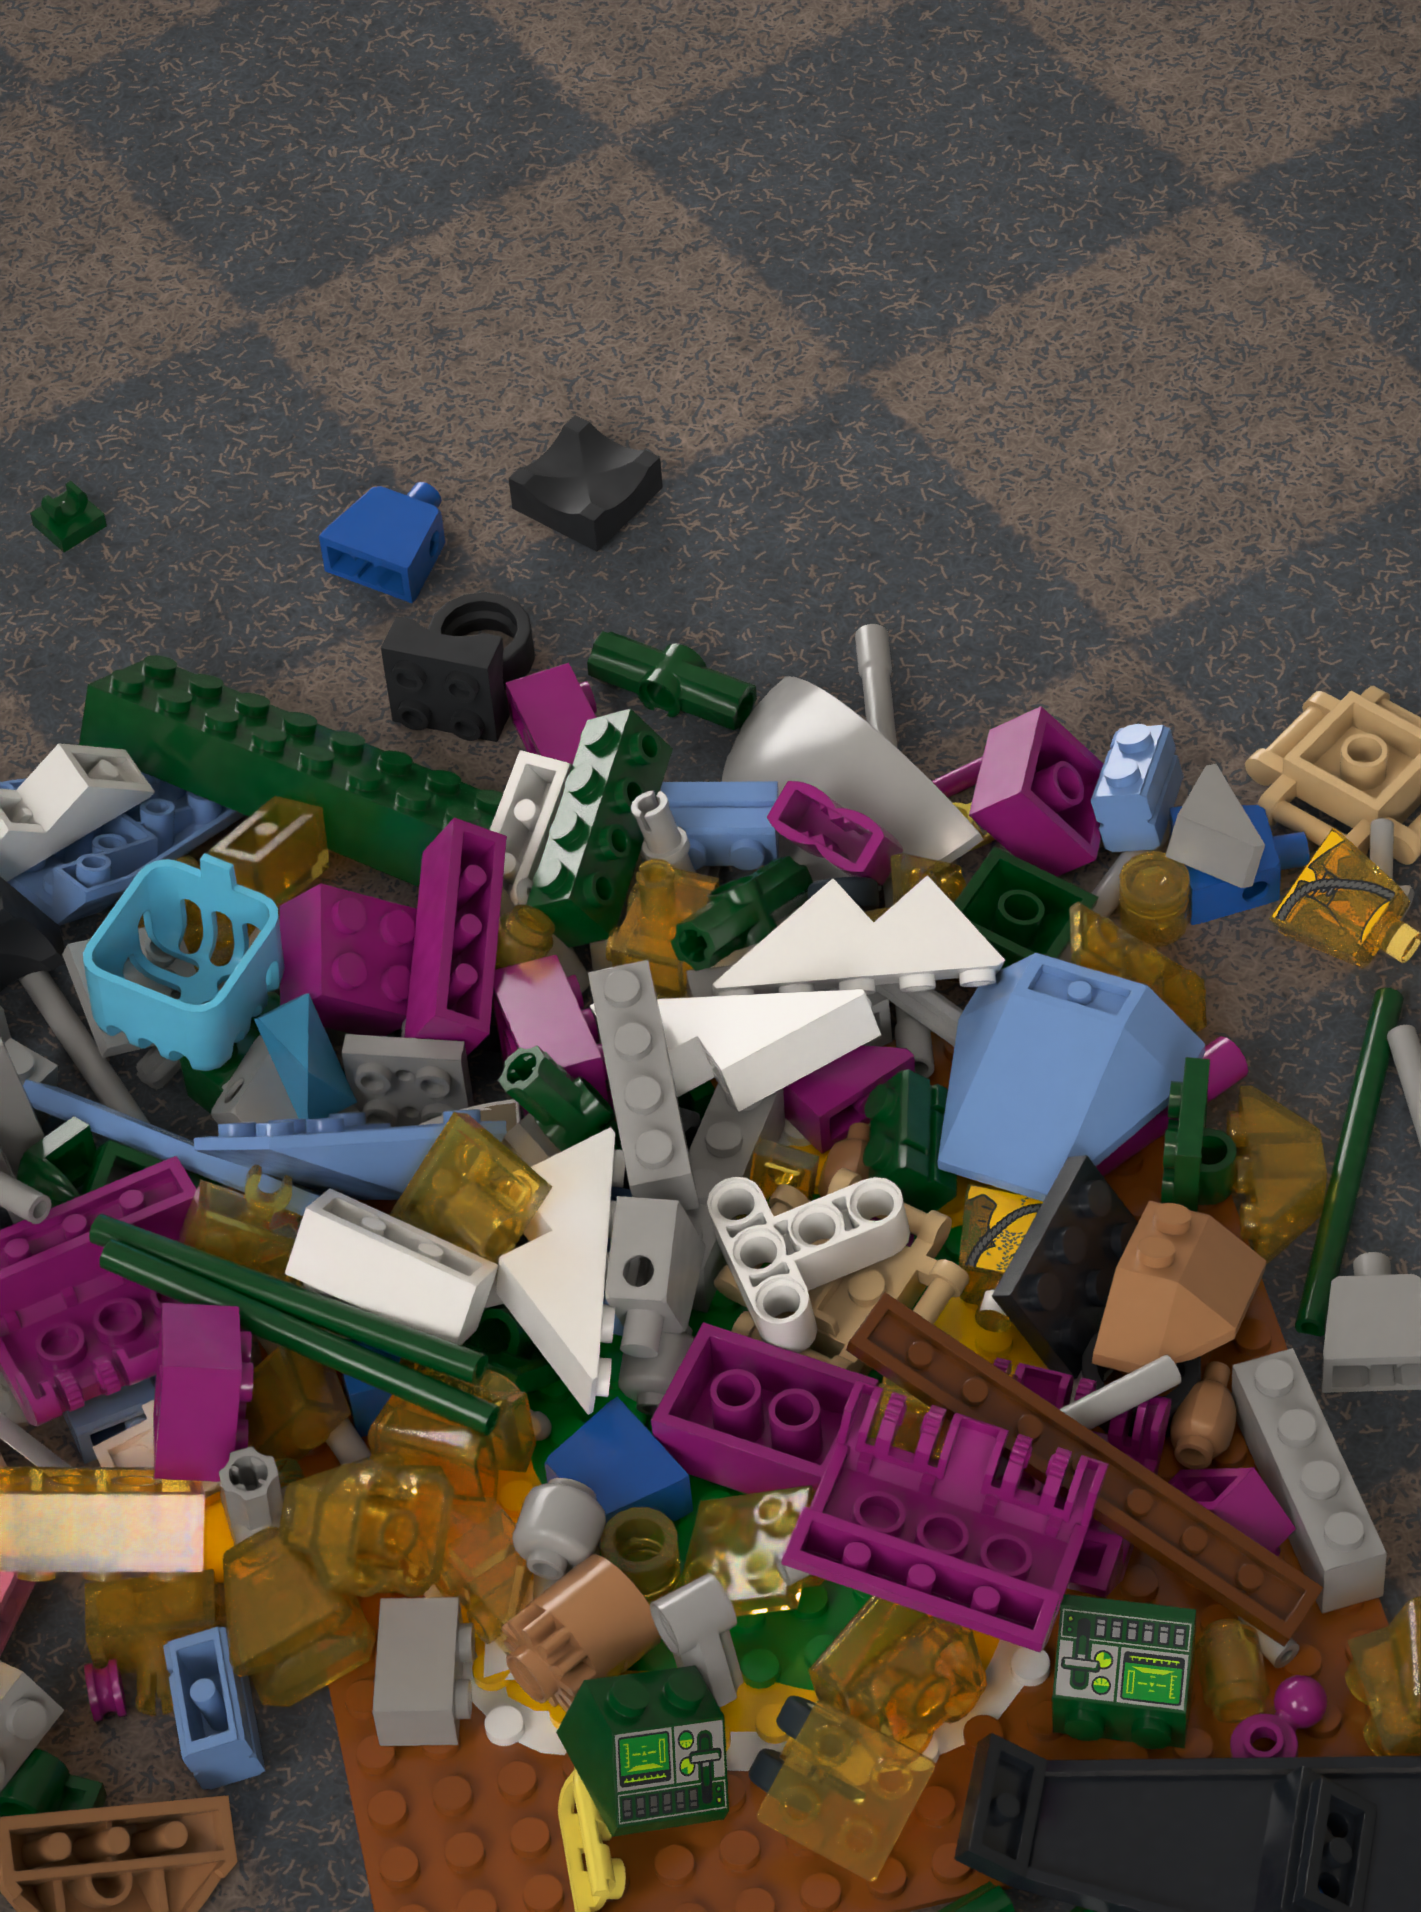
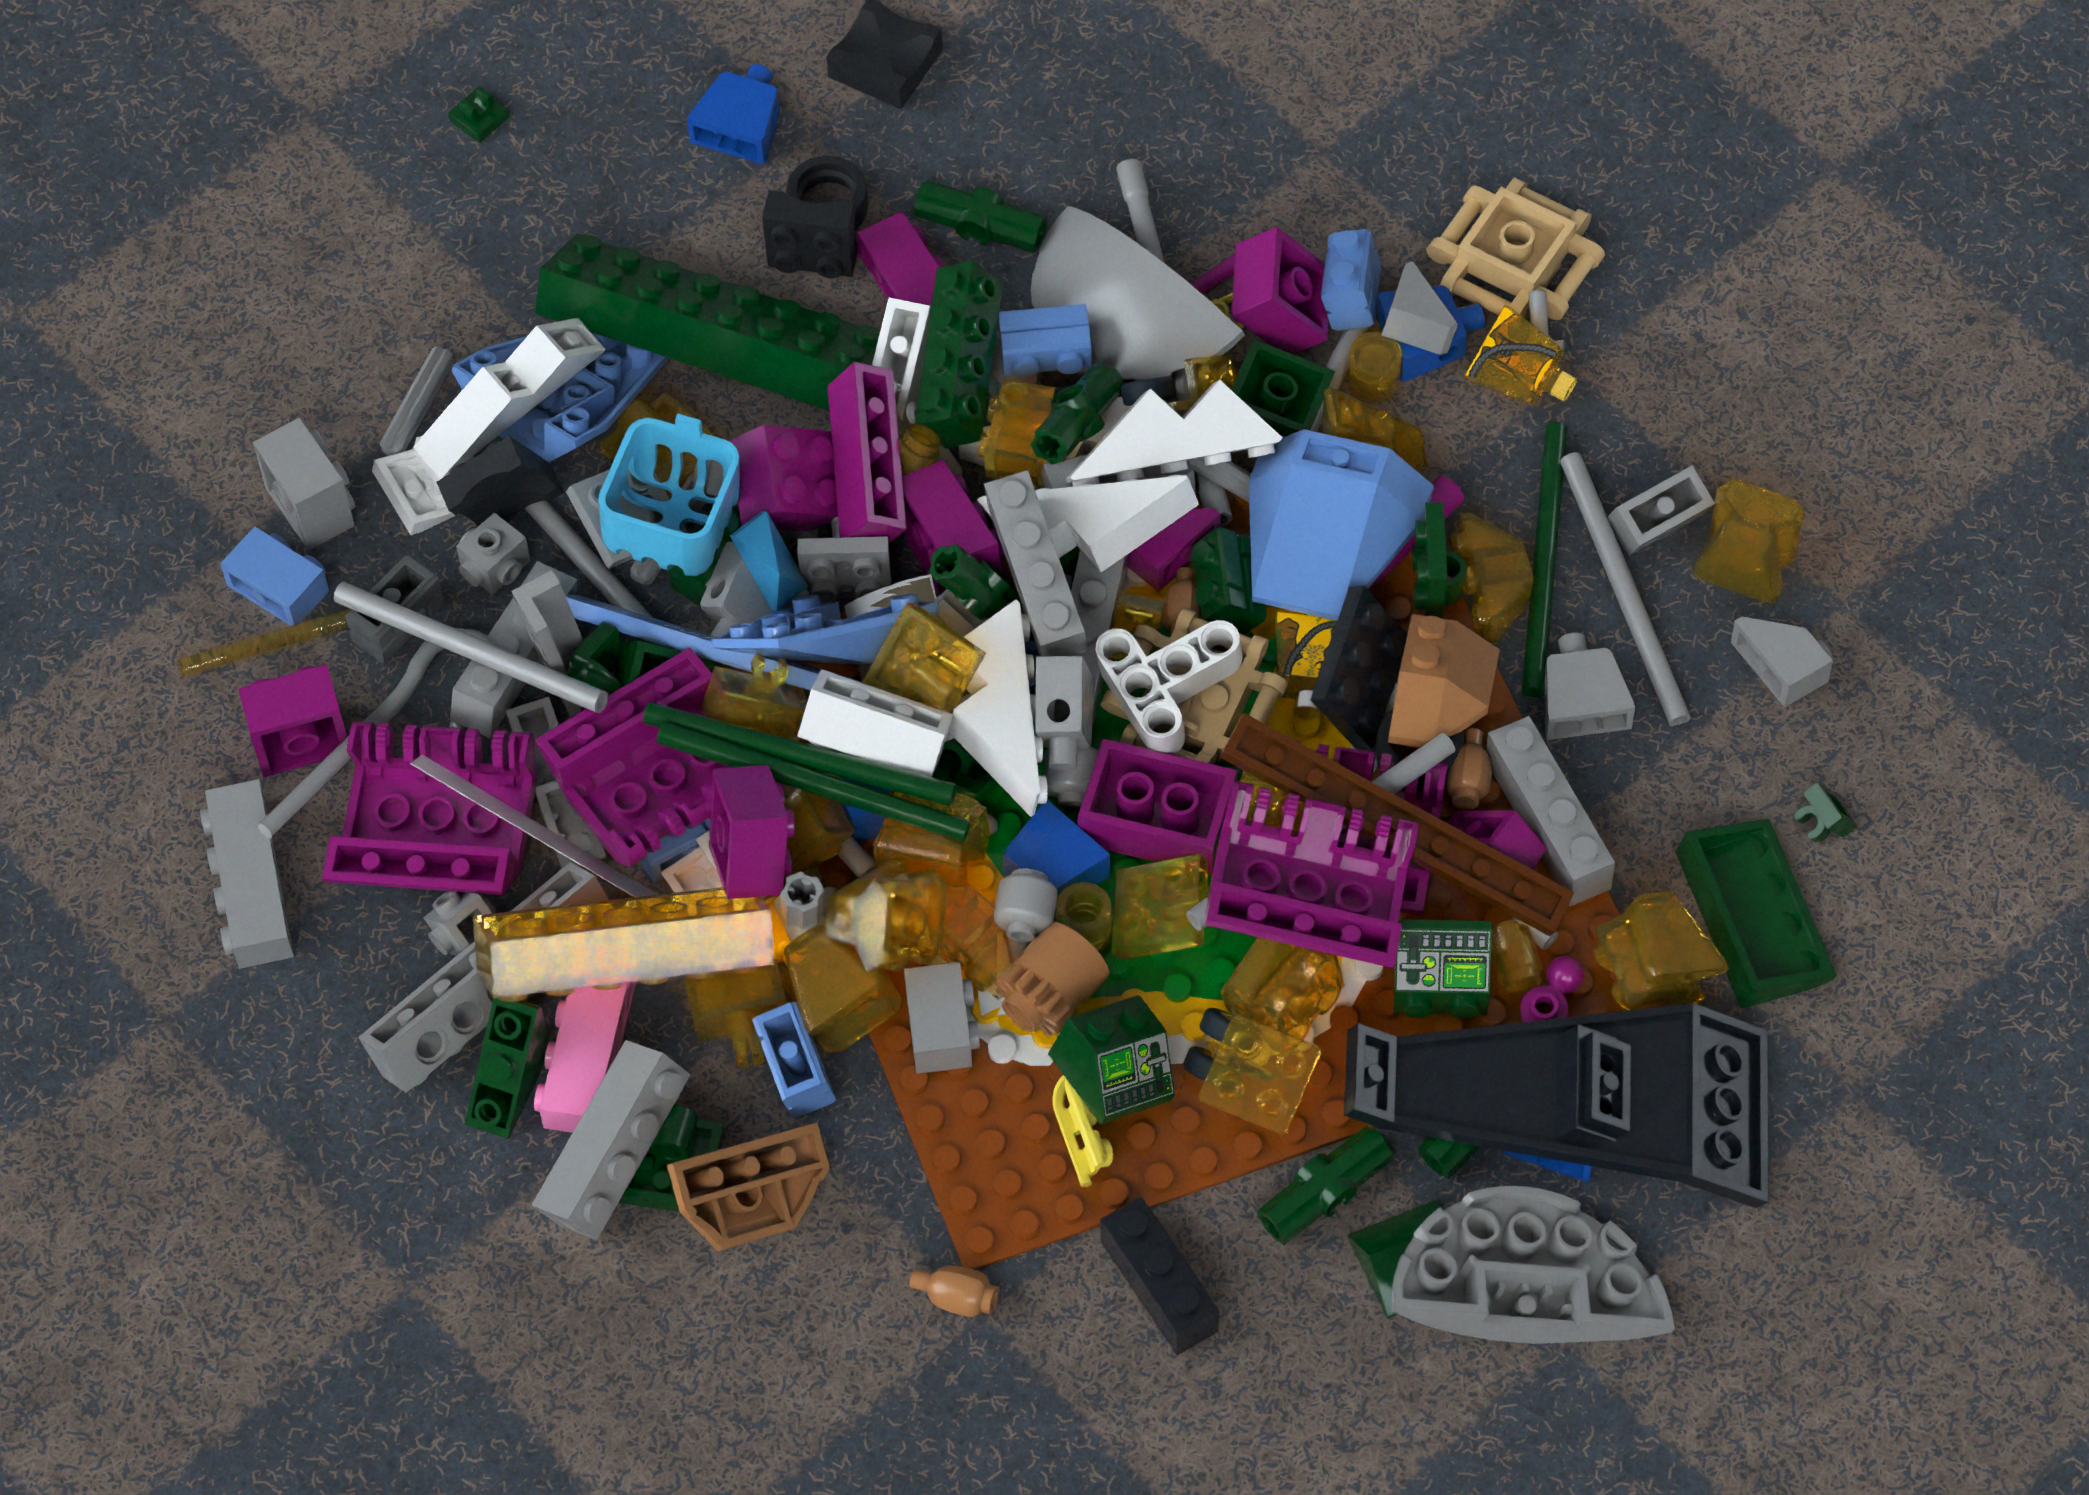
camera: 10 degrees left, 10 degrees up
magenta bush [84,1658,127,1722] -> none
clear yellow brick [209,796,330,911] -> none
light grey pin [631,791,701,901] -> none
light grey piece [650,1573,744,1707] -> none
magenta brick [767,781,903,886] -> none

